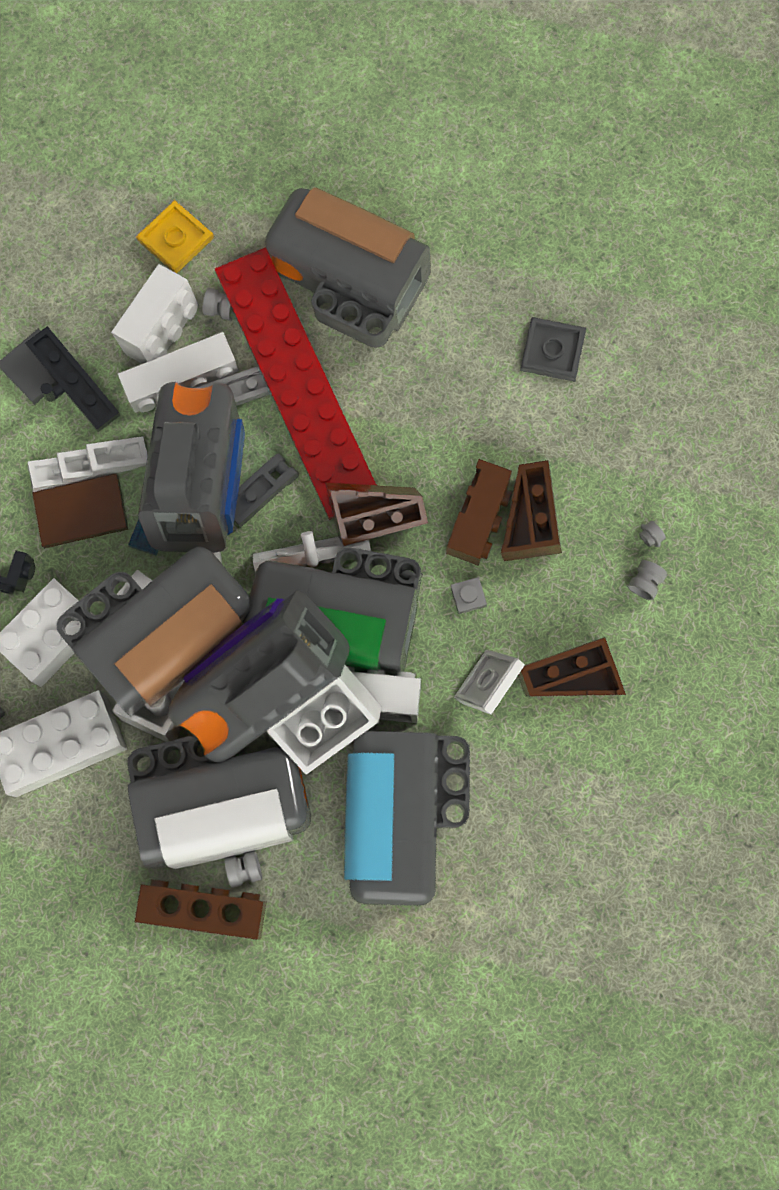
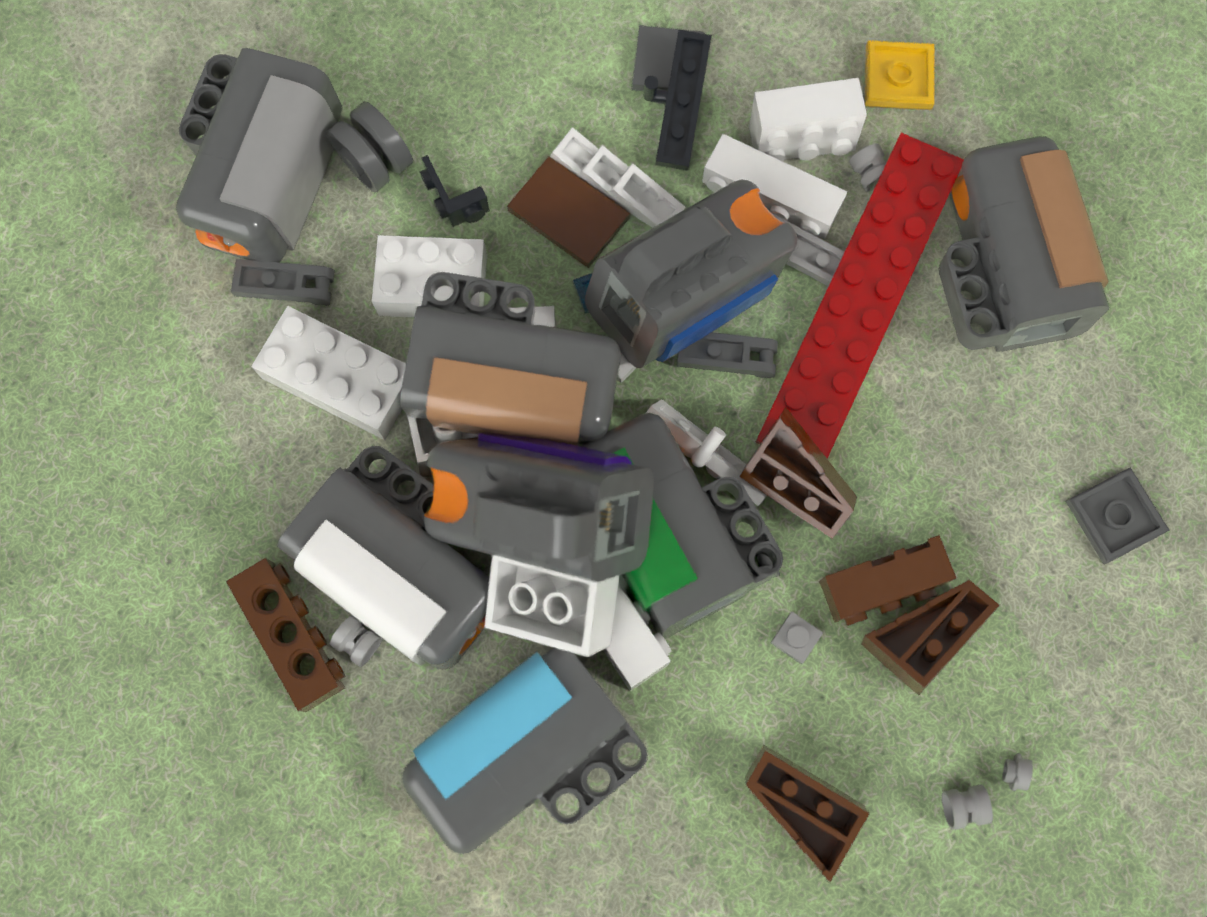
camera: 45 degrees right, 0 degrees up
white tile [454,650,525,714] -> none

